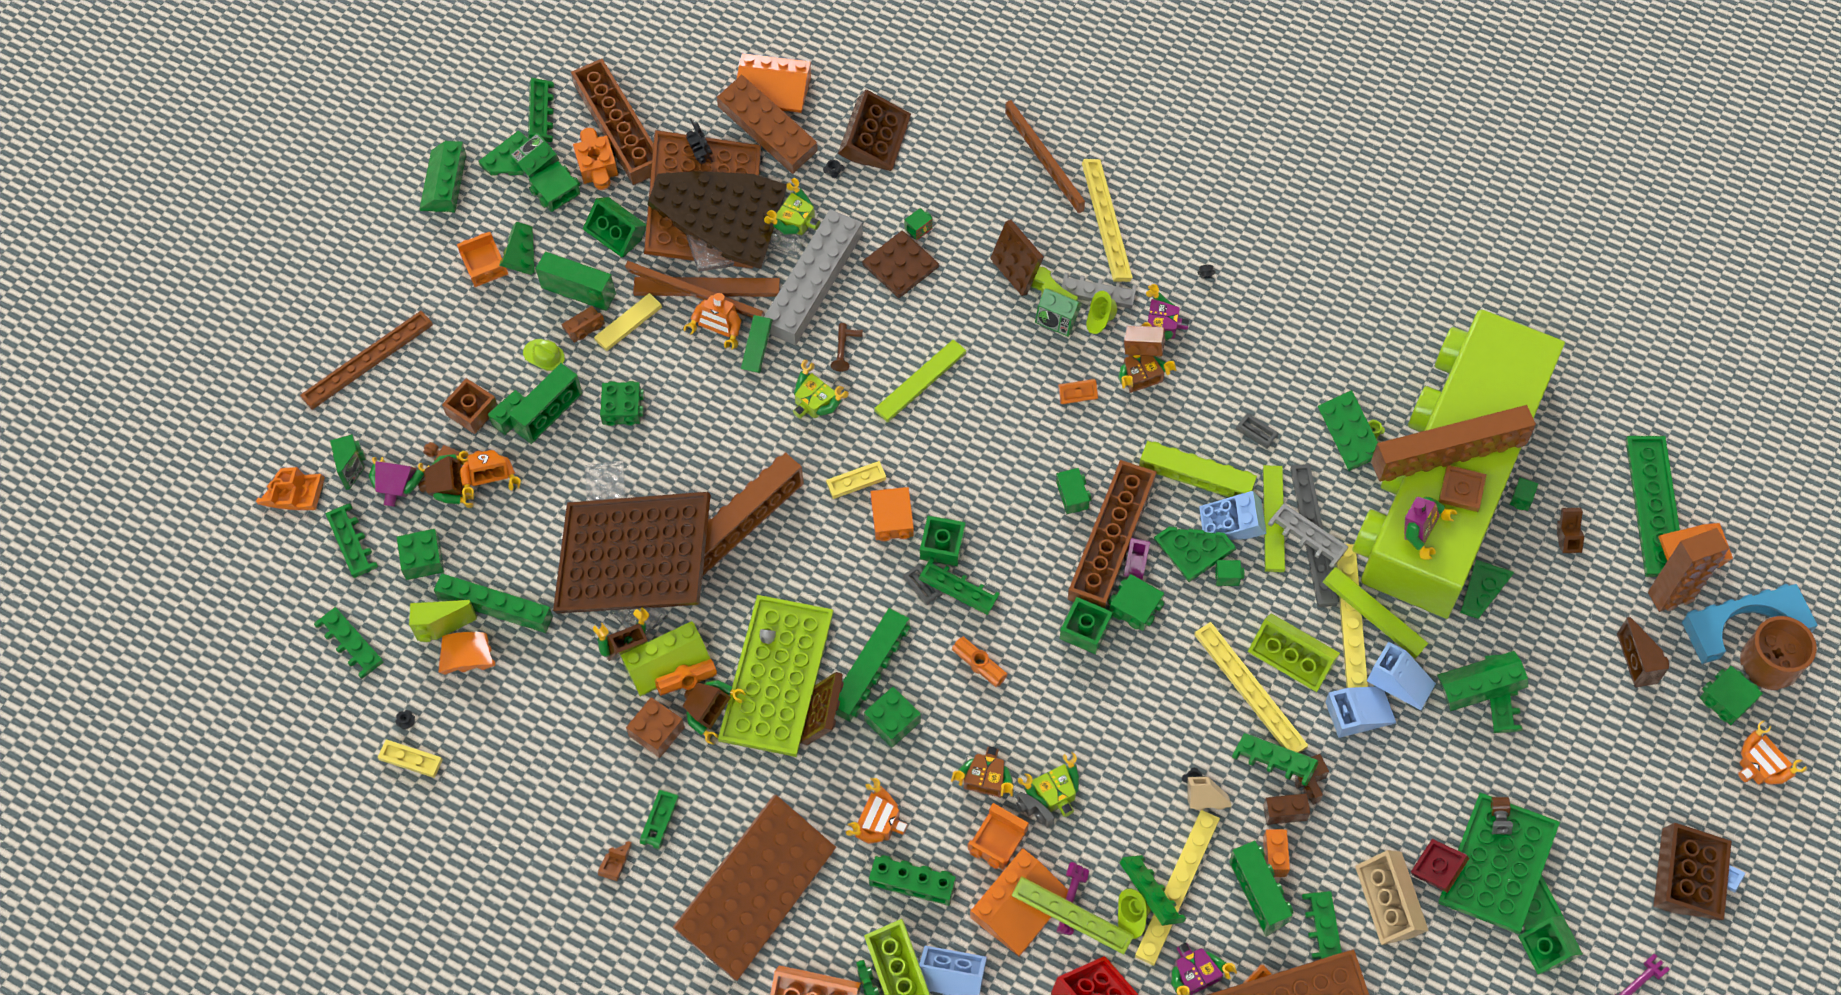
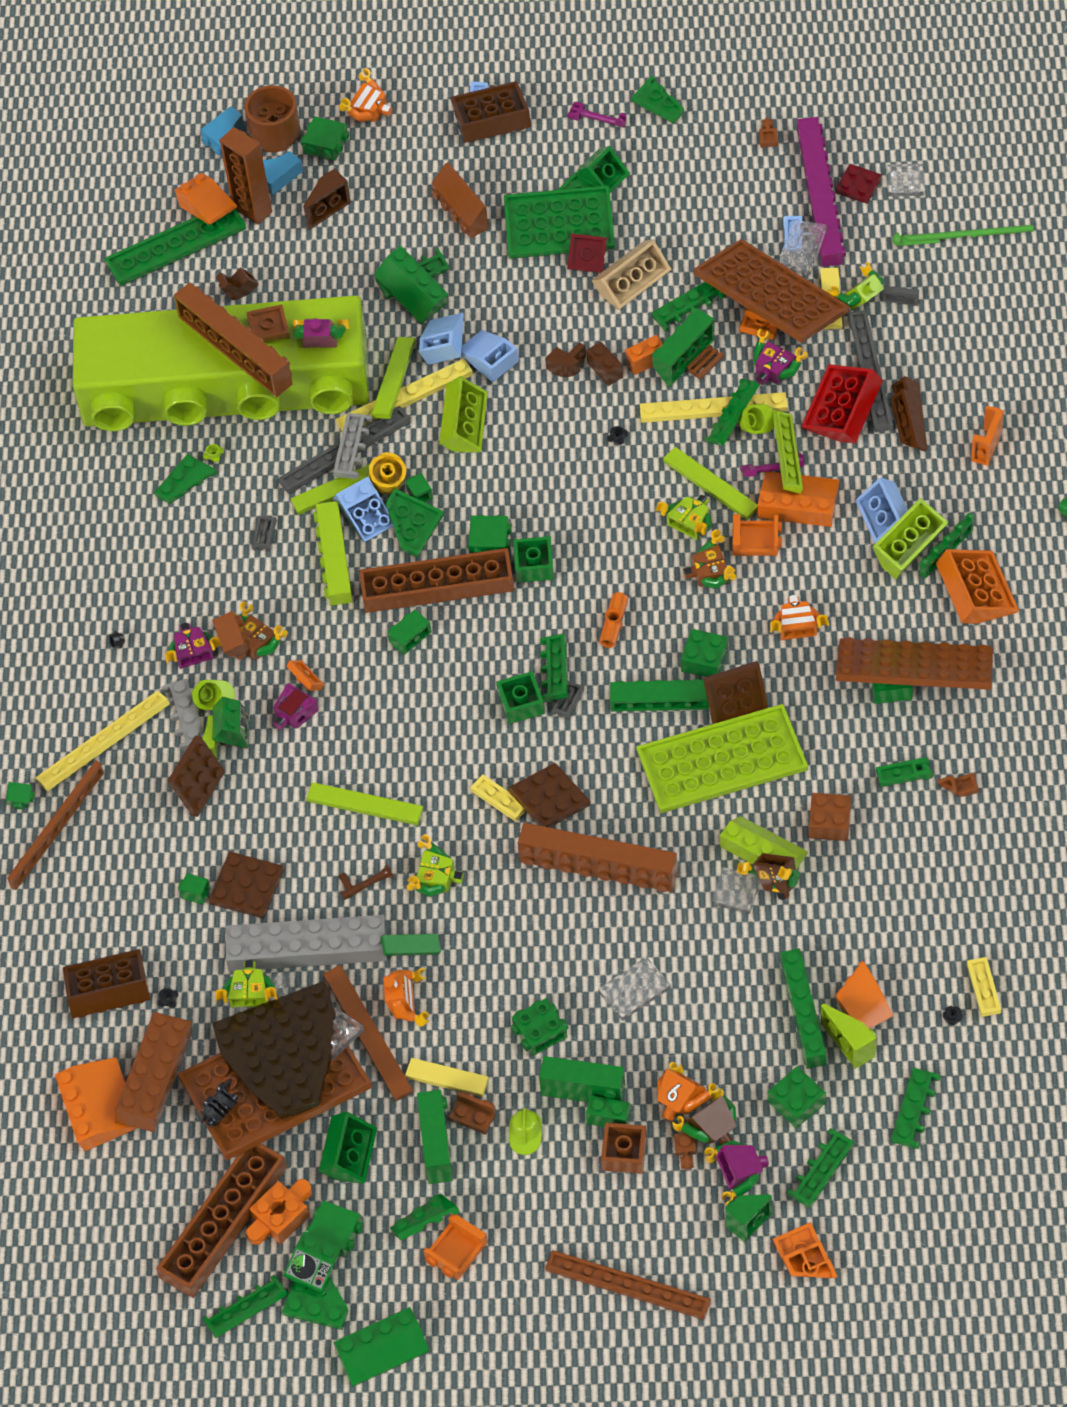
camera: 115 degrees left, 5 degrees down
reddish brown plate [553,492,711,614] -> none
dark orange tile [625,260,765,318] -> none
orange piece [655,659,717,696] -> none
reddish brown torso [683,680,746,745] -> none
light grey hinge [759,629,776,644] -> none
green brick [869,855,956,906] -> none
orange panel [870,487,914,541] -> none
dark grey slope [1016,792,1055,828] -> none
slope [1124,538,1150,580] -> none
tan slope [1187,777,1231,810] -> none
light yellow plate [1194,622,1308,753] -> none
green hinge [1232,733,1318,786] -> none
green plate [1318,390,1378,471] -> none
leg [1491,797,1513,834] -> none
none -> green brick [5,782,35,810]
none -> green wing [154,454,217,504]
none -> torso [273,683,319,730]
none -> yellow brick [368,452,406,495]
none -> dark orange slope [431,162,489,238]
none -> reddish brown plate [508,763,591,828]
none -> lime tile [663,447,758,520]
none -> dark orange tile [686,345,724,380]

